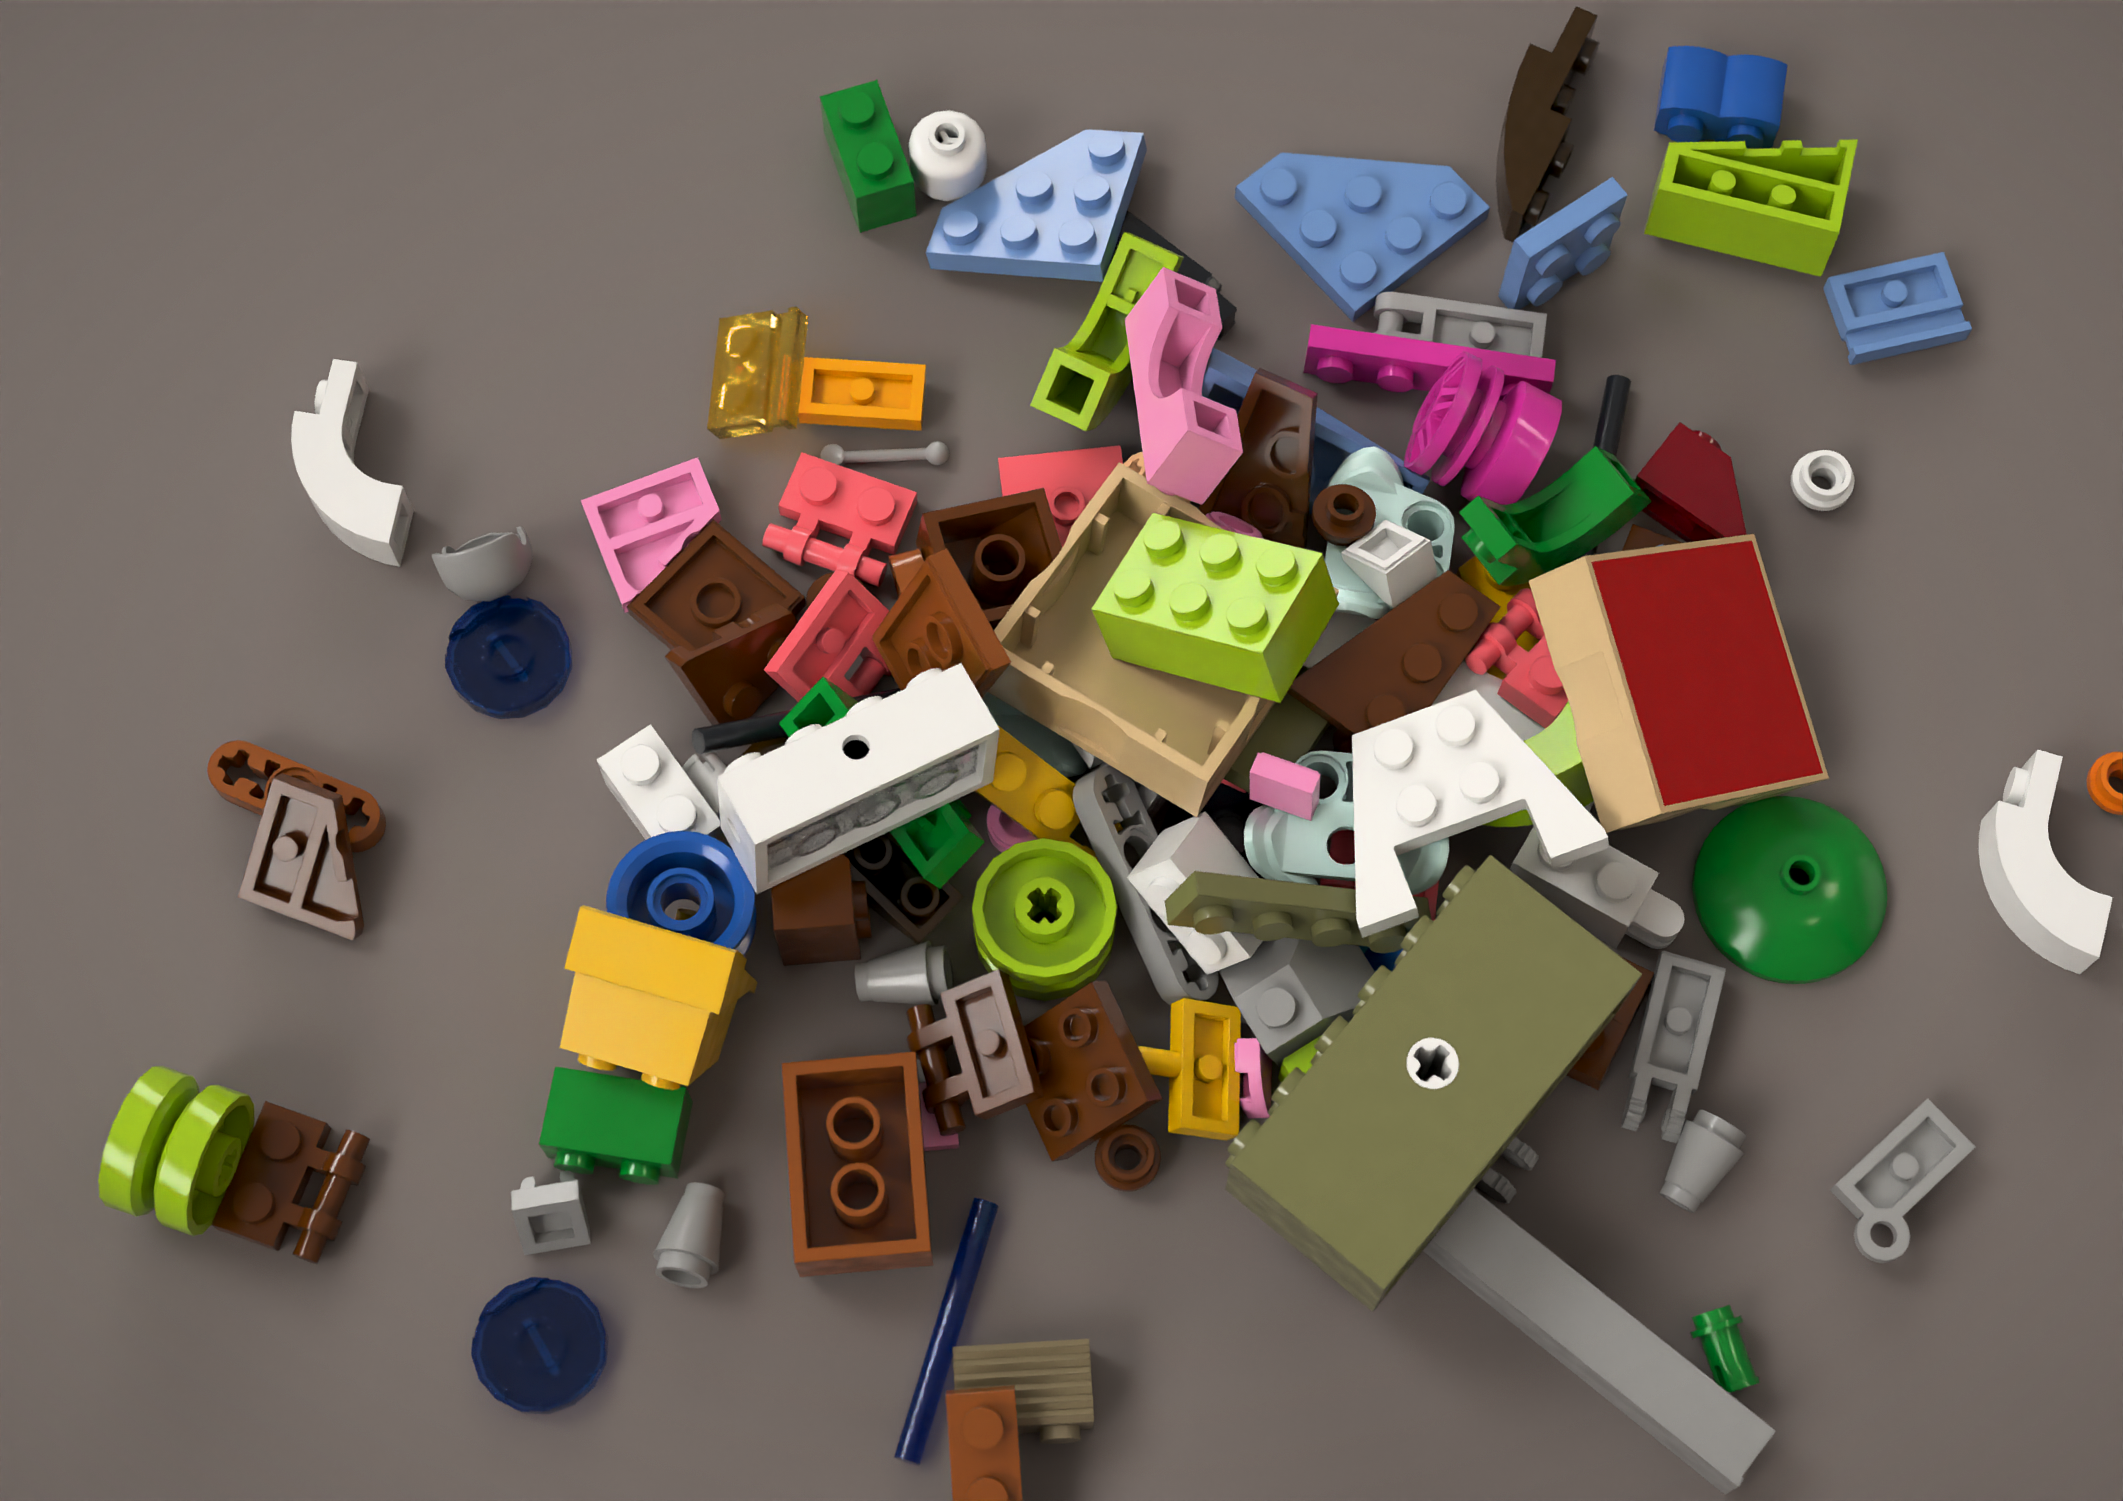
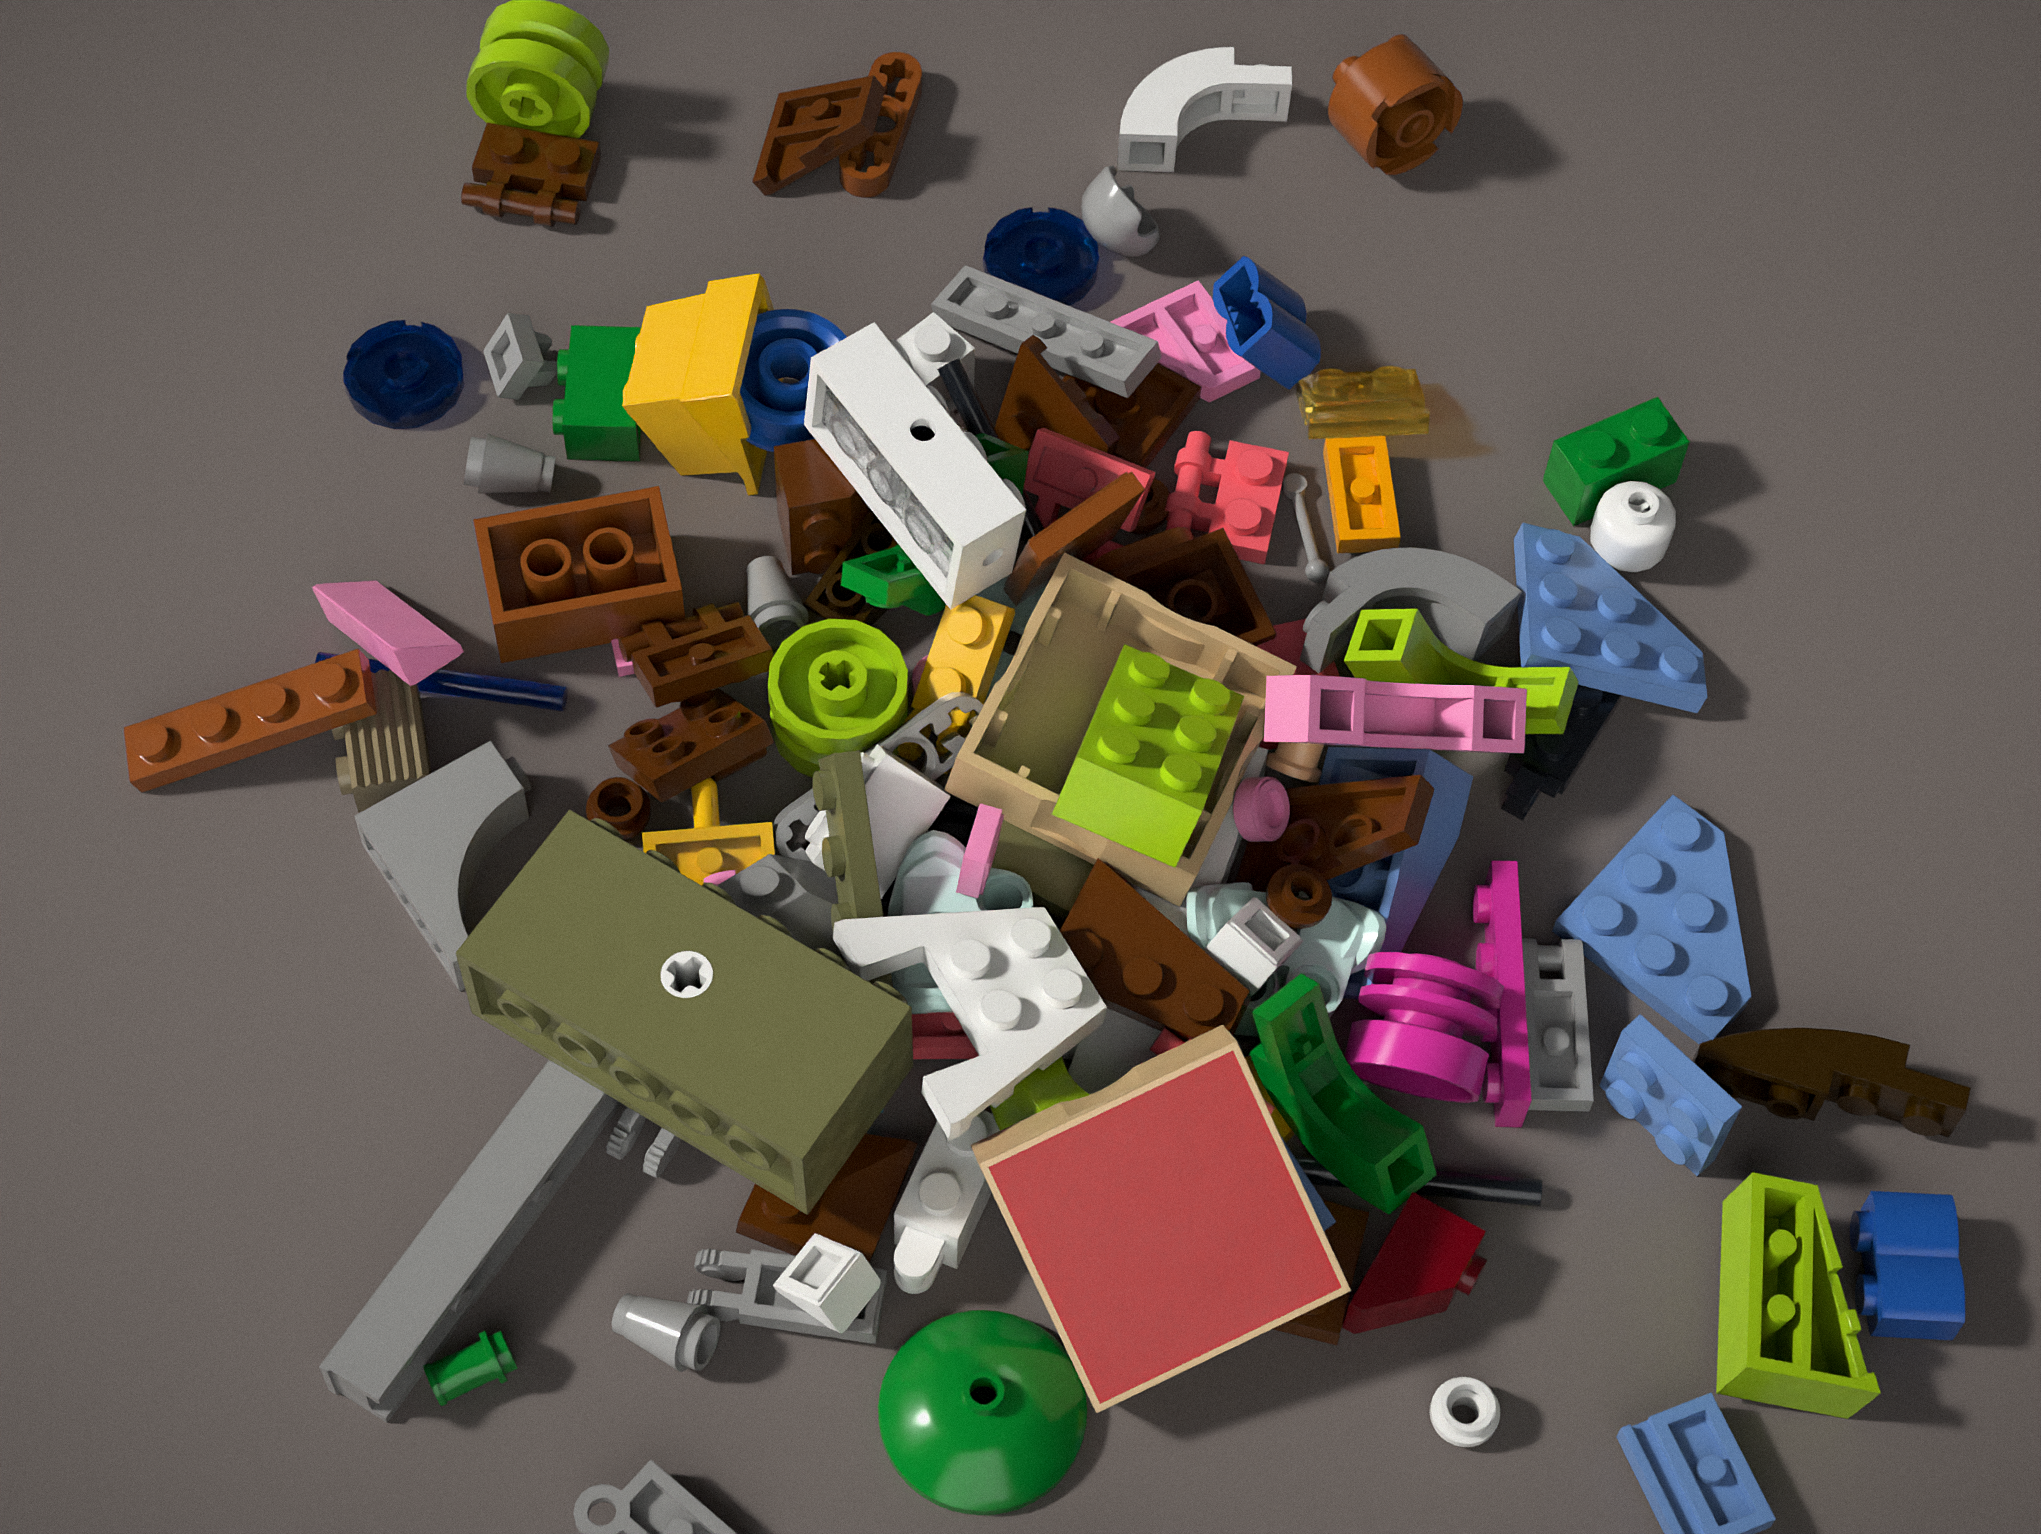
camera: 80 degrees right, 10 degrees down
none -> bright pink slope [312,581,464,686]
none -> light grey arch [354,741,531,991]
none -> white slope [773,1233,881,1333]
none -> light grey plate [931,265,1162,398]
none -> blue brick [1213,256,1321,390]
none -> light grey arch [1300,548,1522,673]
none -> dark orange brick [1328,34,1463,175]

